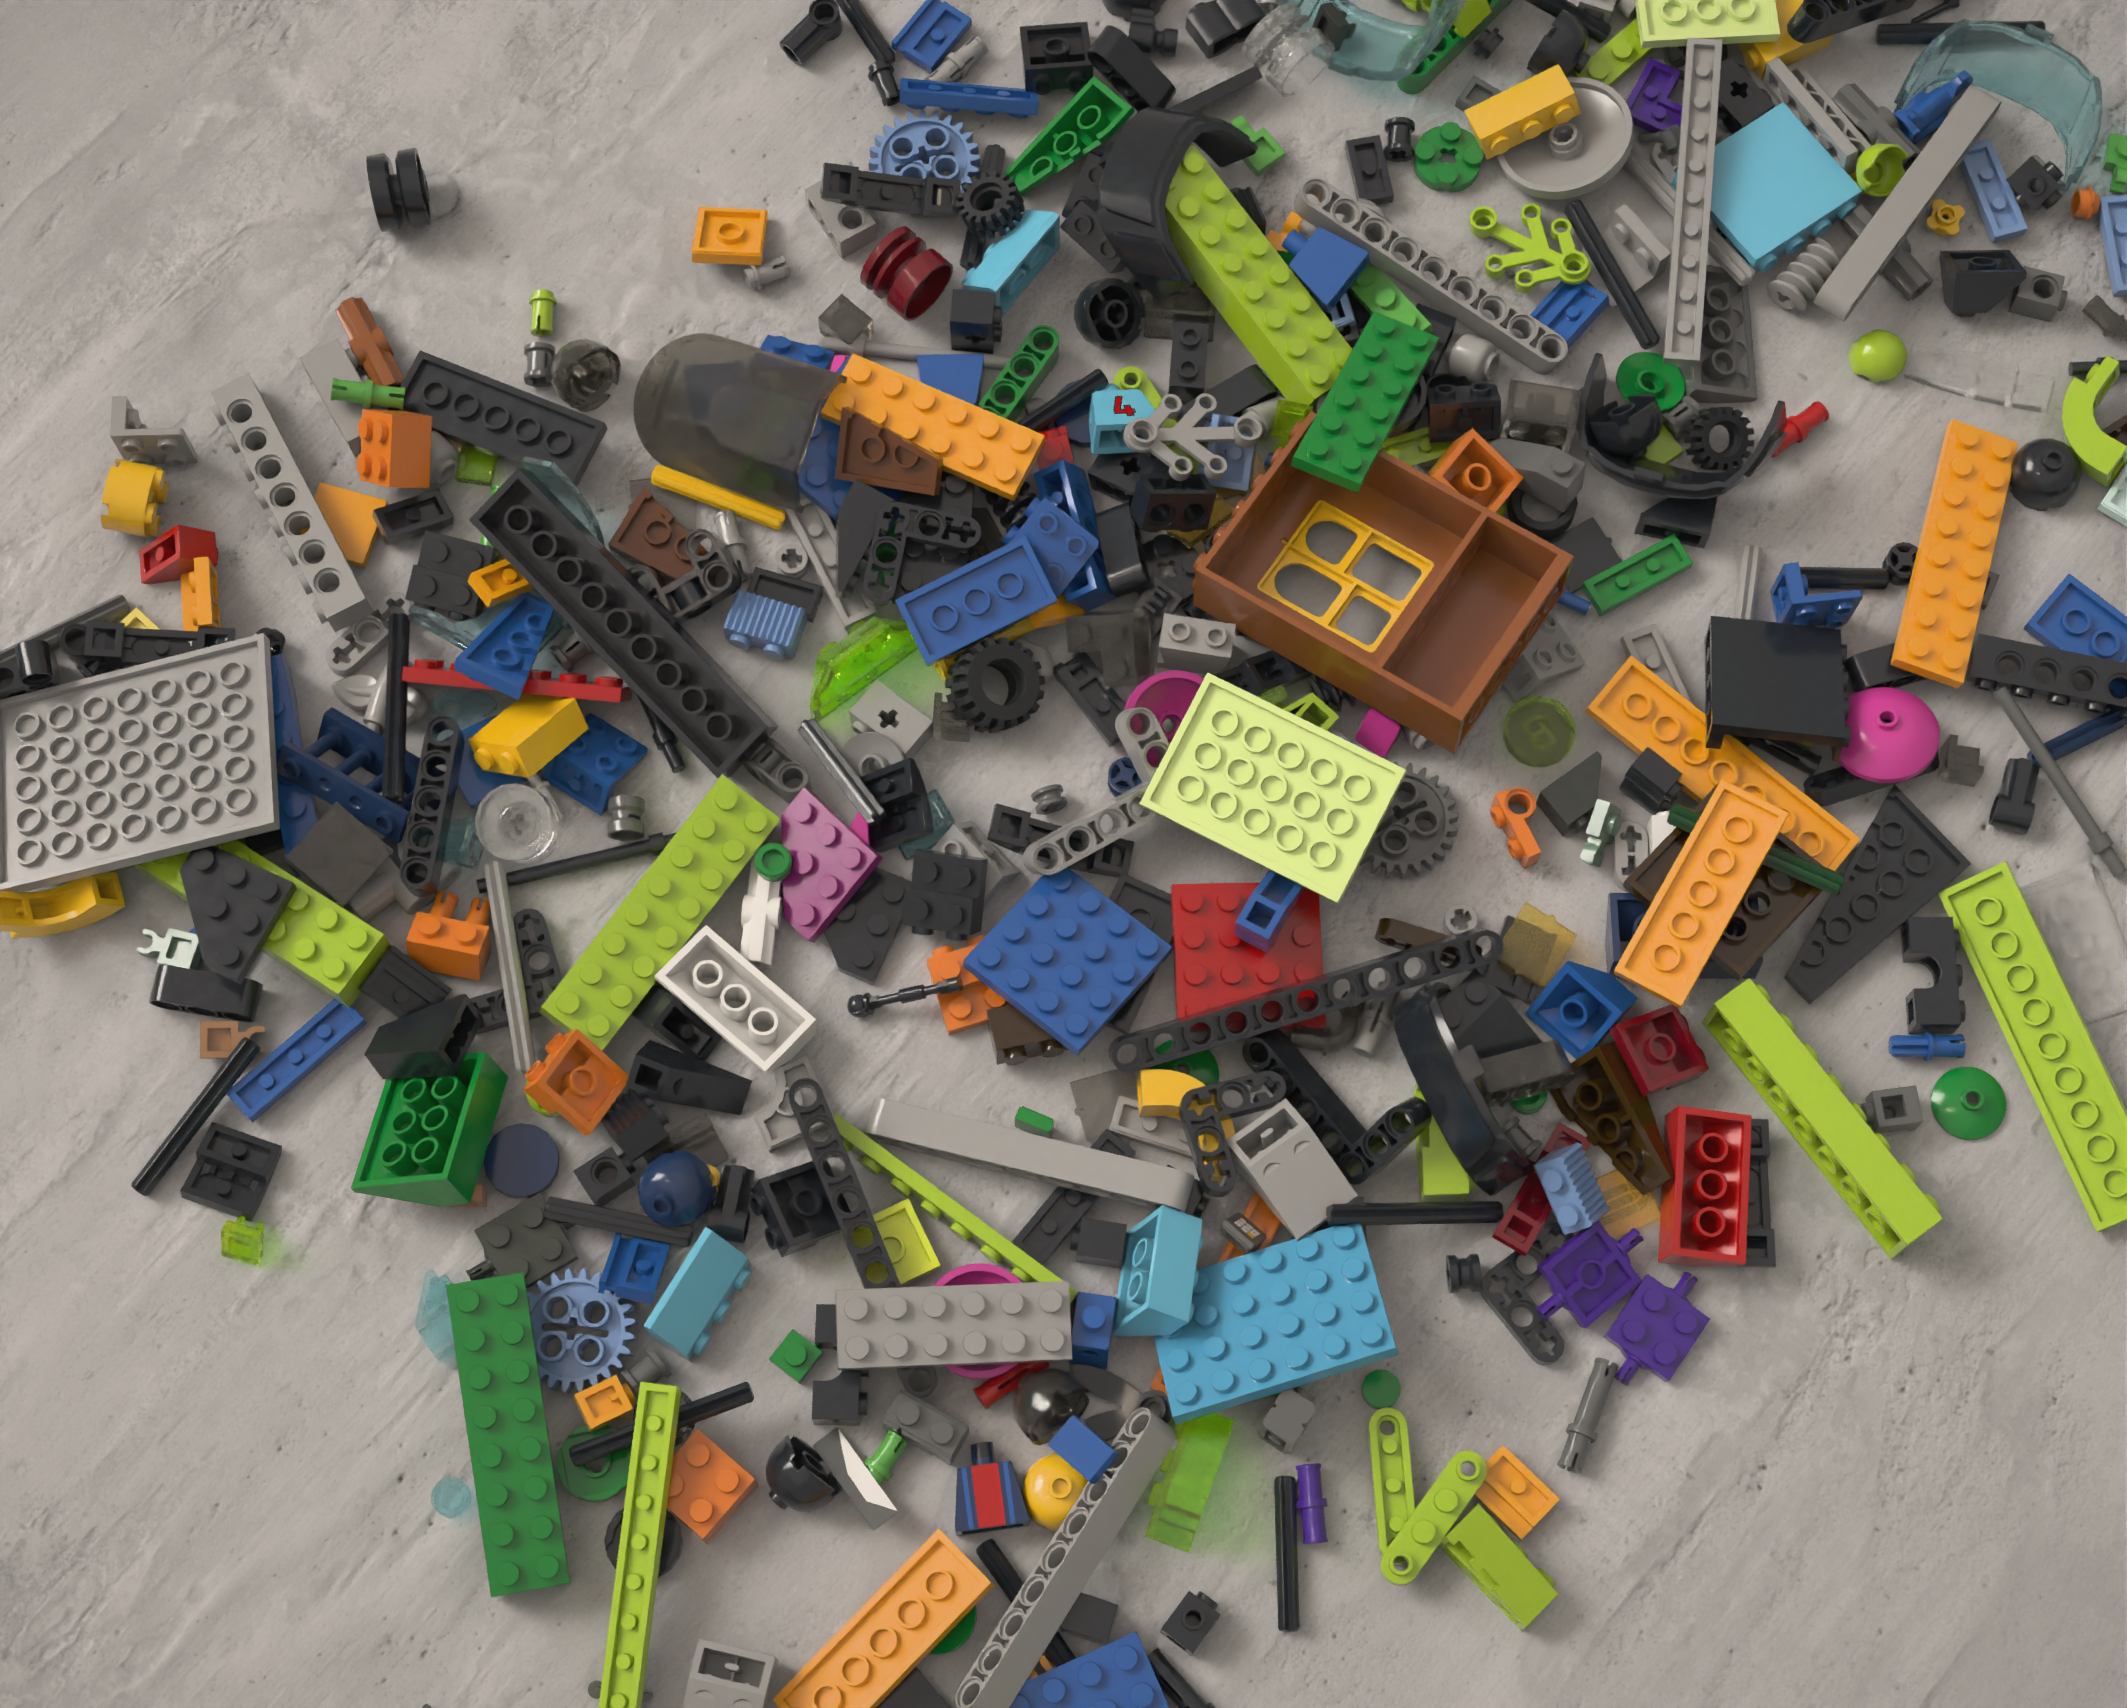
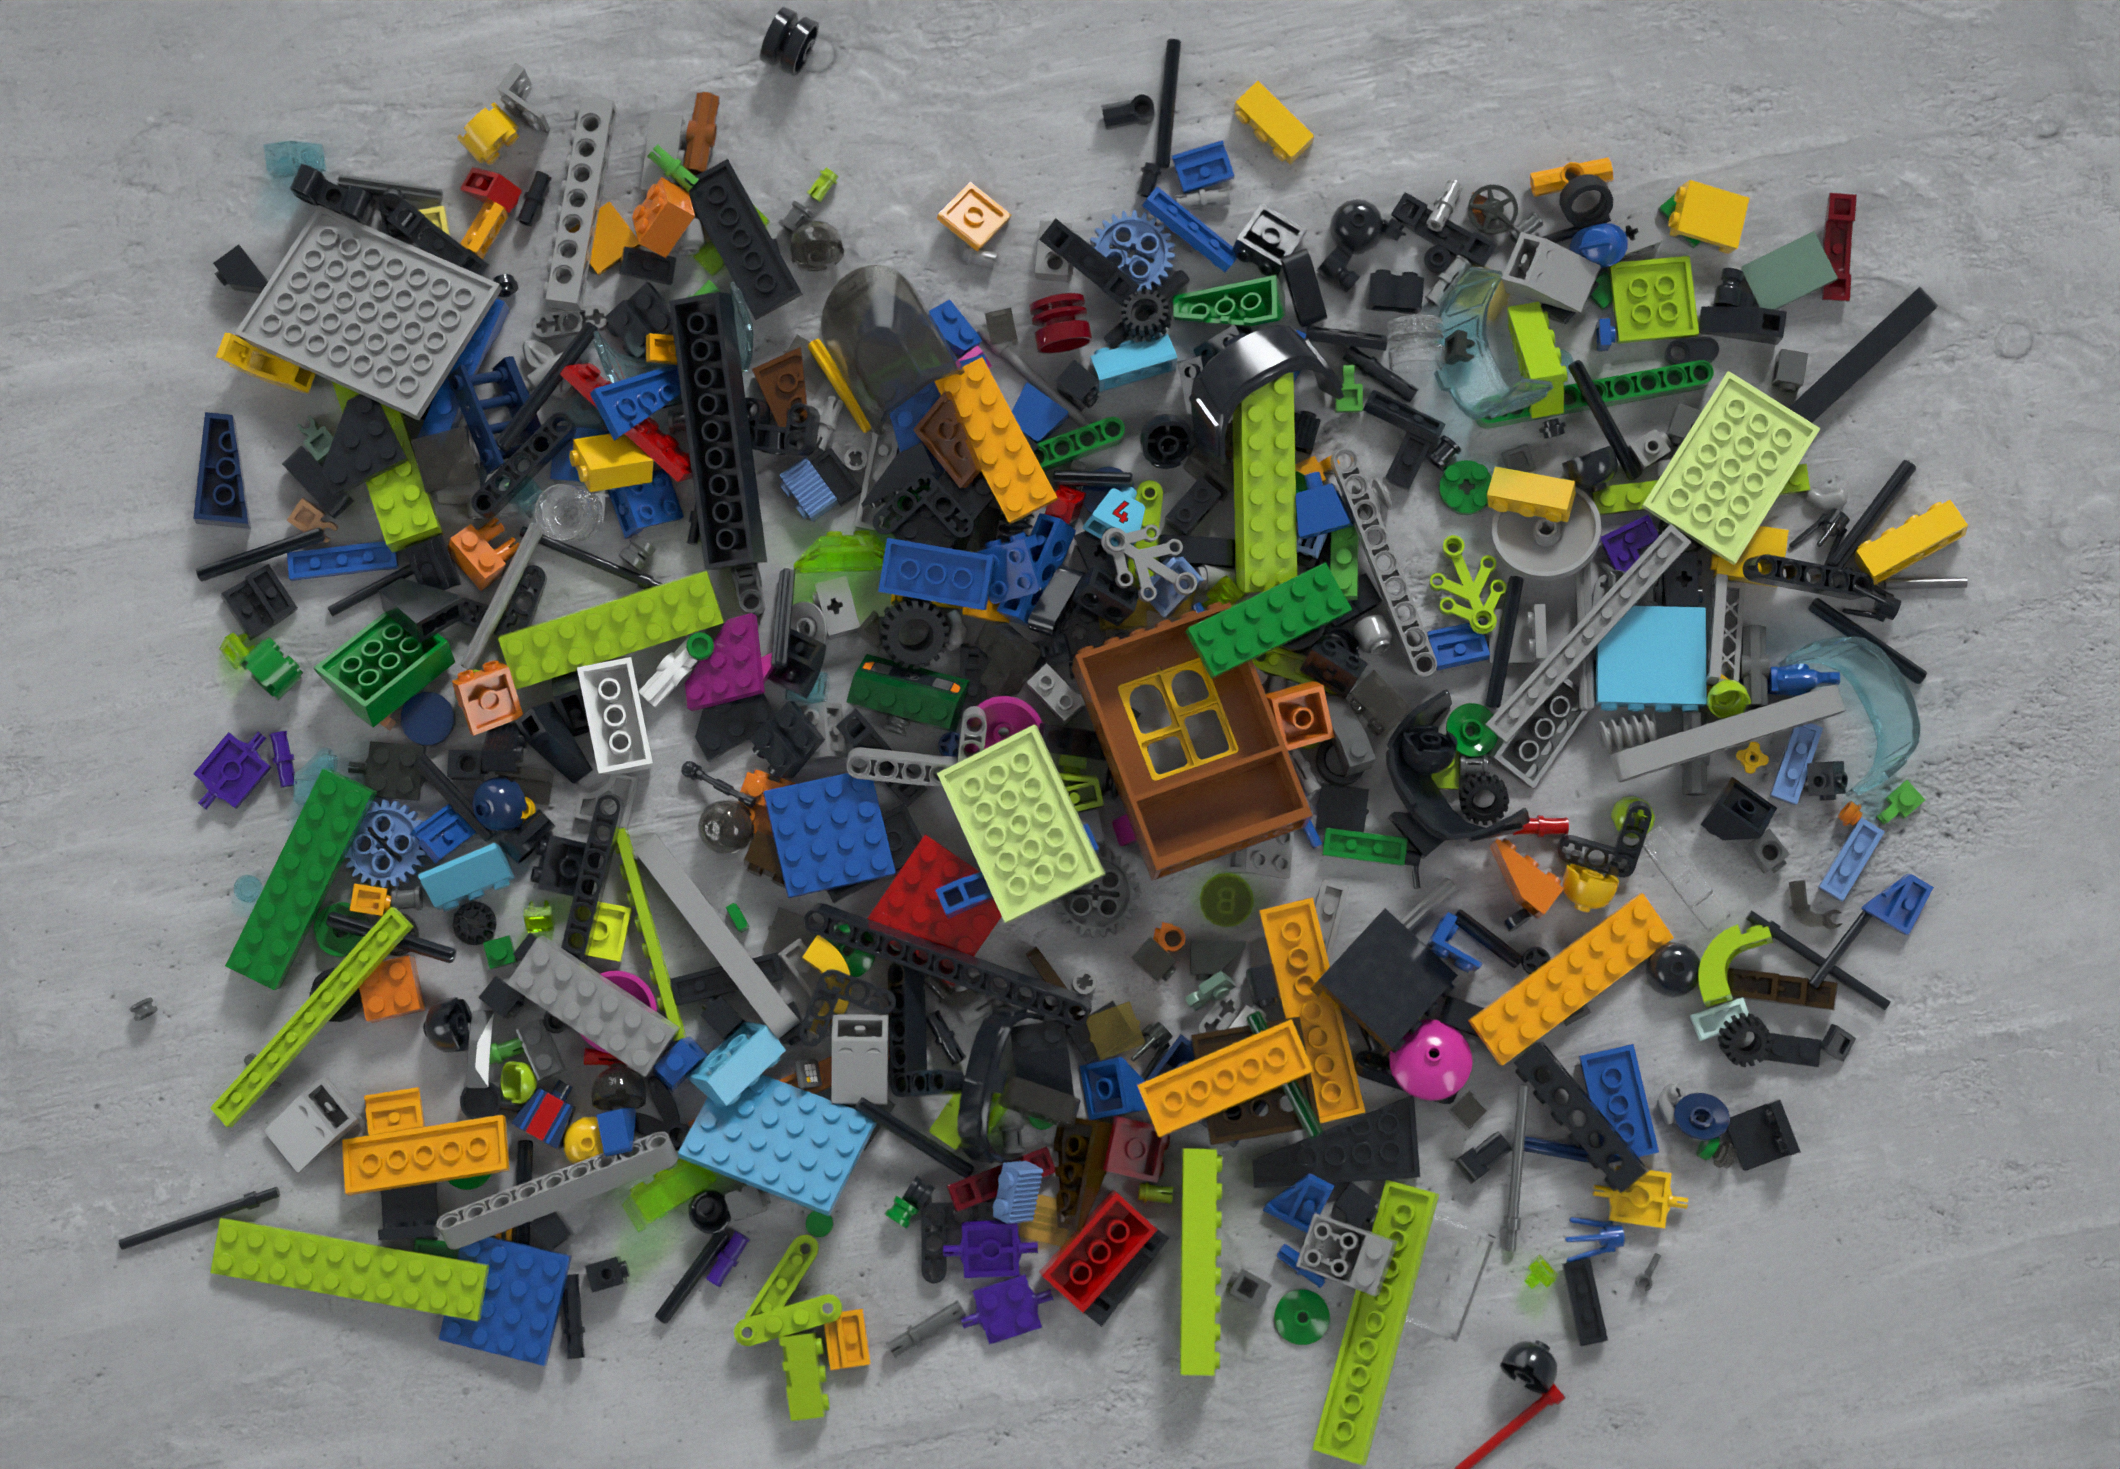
camera: 40 degrees right, 10 degrees up
none -> dark blue wedge [193,412,251,529]
none -> dark purple plate [193,731,272,810]
none -> green brick [239,637,303,701]
none -> dark purple pin [269,731,298,788]
none -> black bar [327,564,414,617]
none -> light orange plate [364,1087,425,1135]
none -> black gear [452,901,497,945]
none -> black piece [460,1081,523,1120]
none -> lime hair [501,1062,537,1104]
none -> black pin [516,171,552,227]
none -> clear neon green tile [523,900,555,933]
none -> black hair [688,1189,731,1234]
none -> clear smoke cylinder [698,799,754,854]
none -> dark green slope [846,654,970,732]
none -> green wheel [884,1195,919,1229]
none -> black pin [926,1010,967,1066]
none -> pearl dark grey plant [1110,1022,1173,1081]
none -> pearl dark grey slope [1131,937,1177,983]
none -> lime pin [1138,1181,1173,1205]
none -> blue wing [1263,1173,1334,1233]
none -> light grey slope [1296,1213,1398,1296]
none -> black pin [1342,346,1419,403]
none -> black tile [1363,390,1446,445]
none -> black hand [1404,850,1421,889]
none -> orange slope [1489,838,1564,919]
none -> black tile [1504,908,1532,932]
none -> black beam [1558,801,1652,878]
none -> yellow cylinder [1562,864,1620,912]

